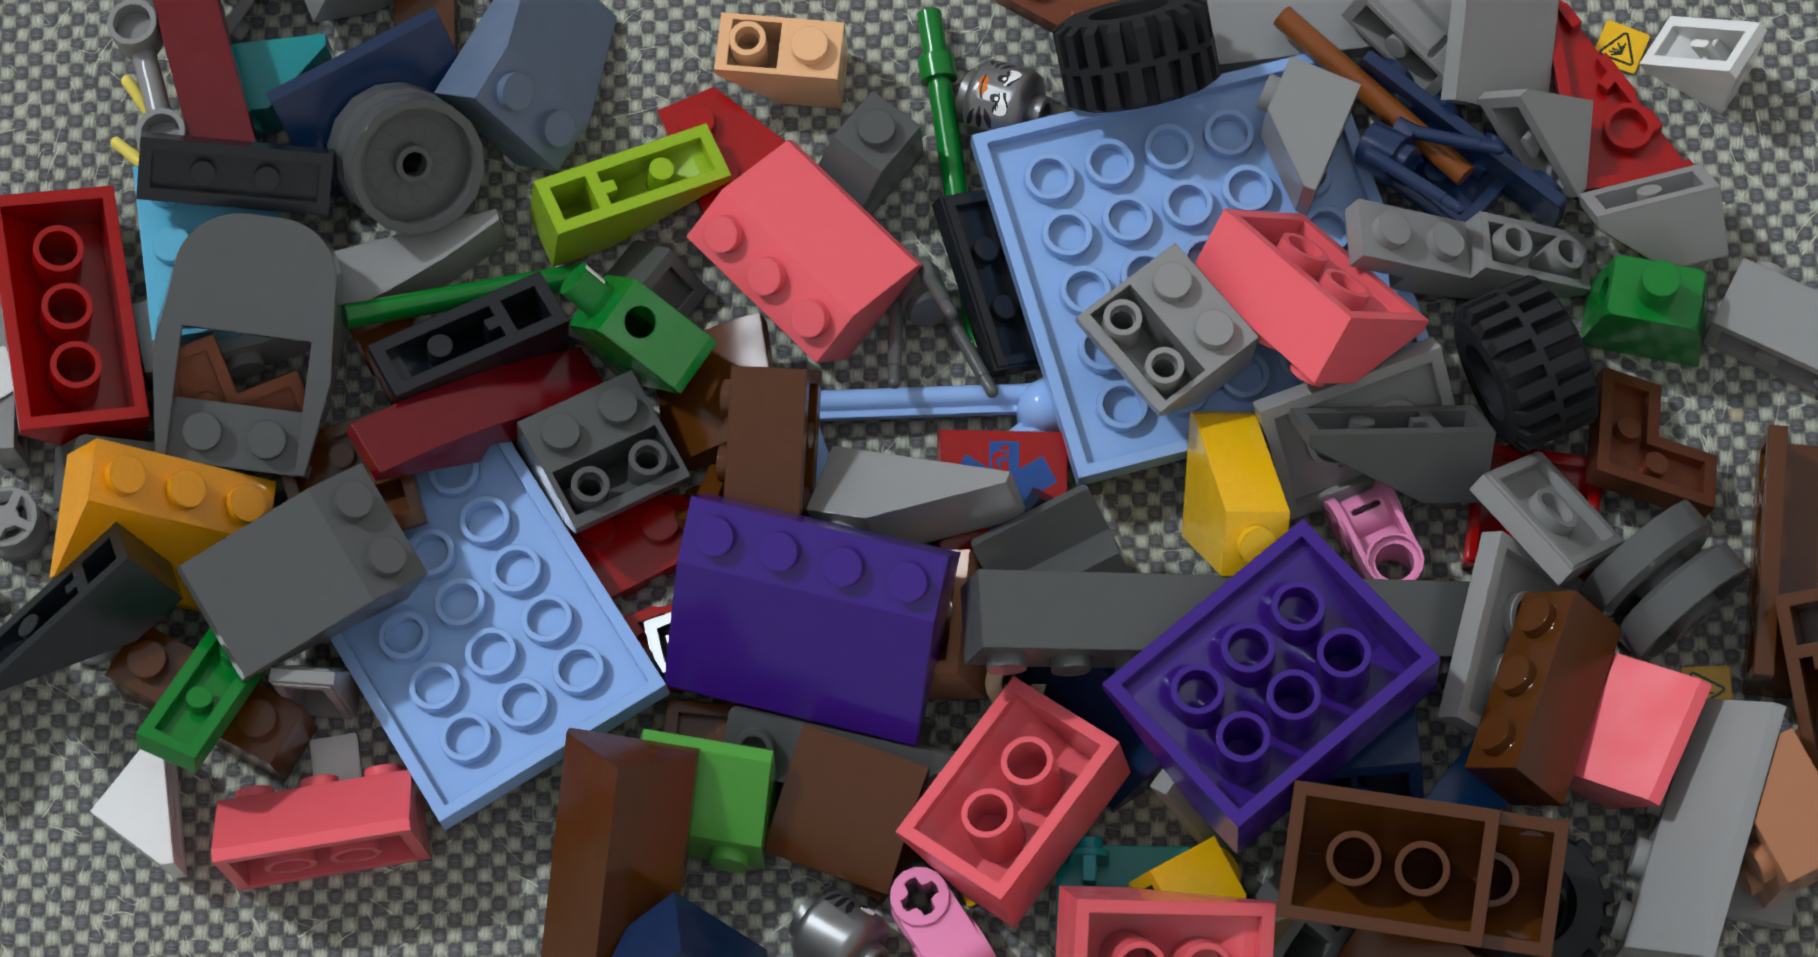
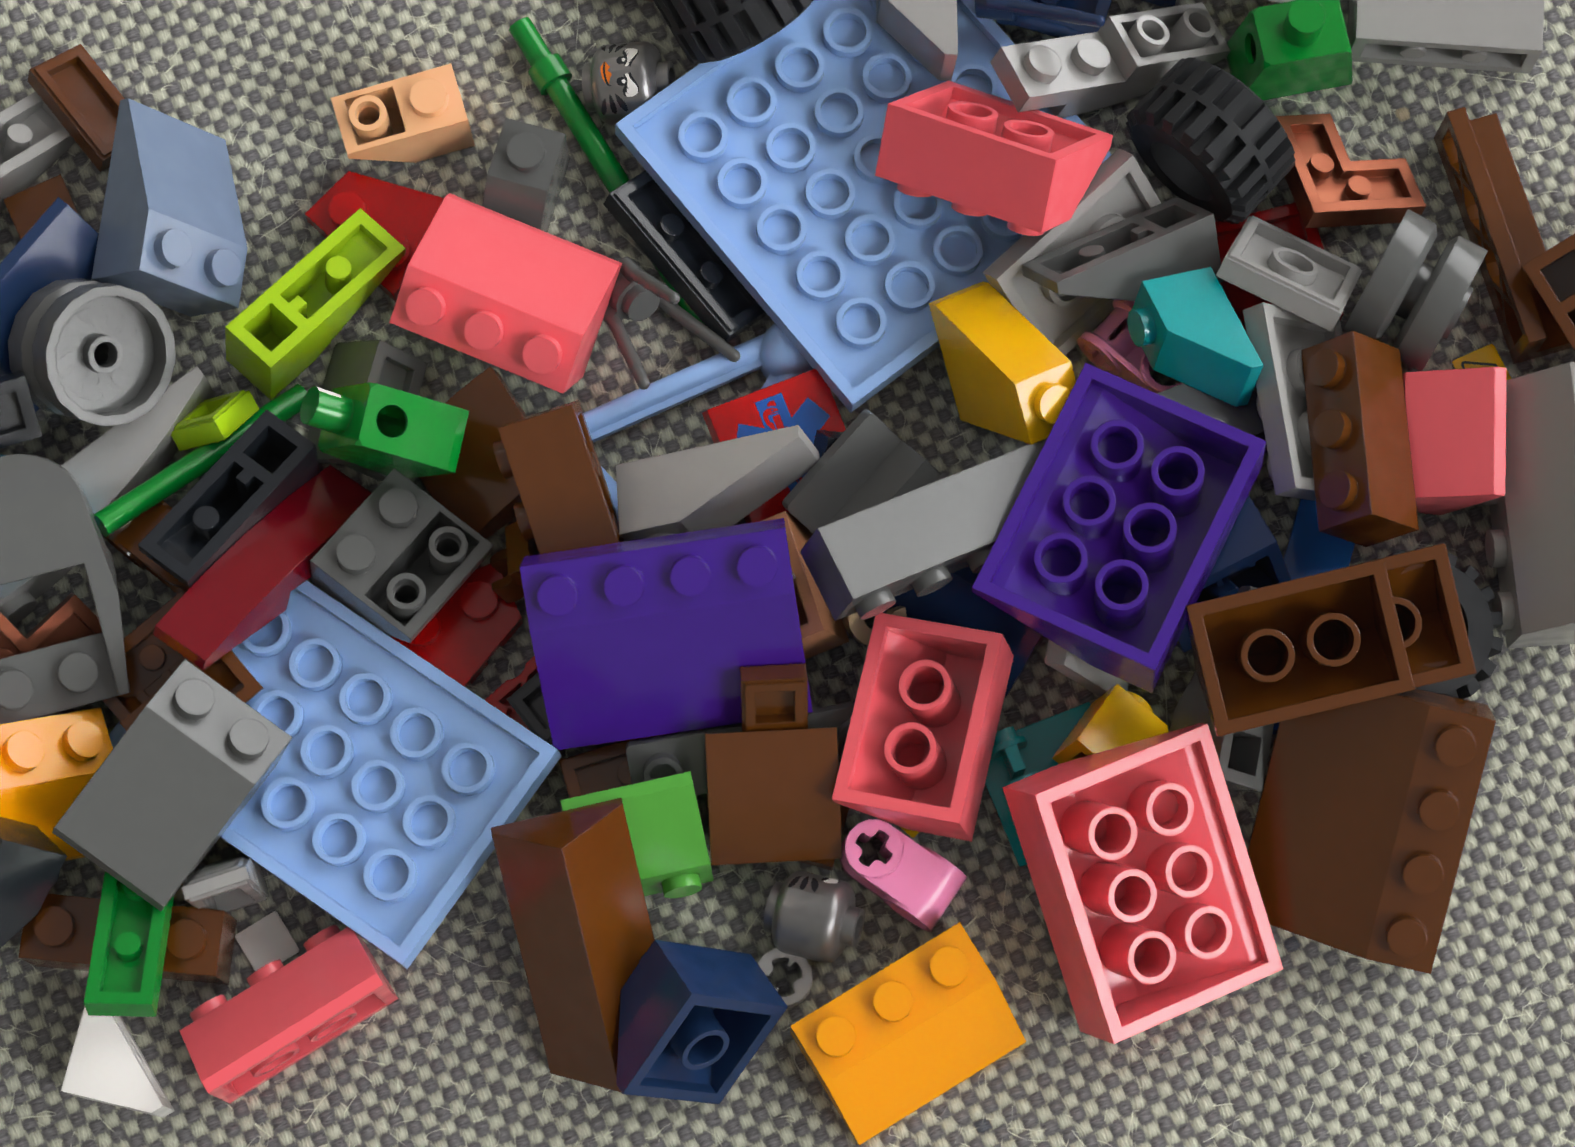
camera: 30 degrees left, 5 degrees up
light grey slope [1075,243,1259,417] -> none
none -> lime tile [171,390,259,451]
none -> reddish brown tile [740,663,808,732]
none -> teal slope [1127,267,1264,407]

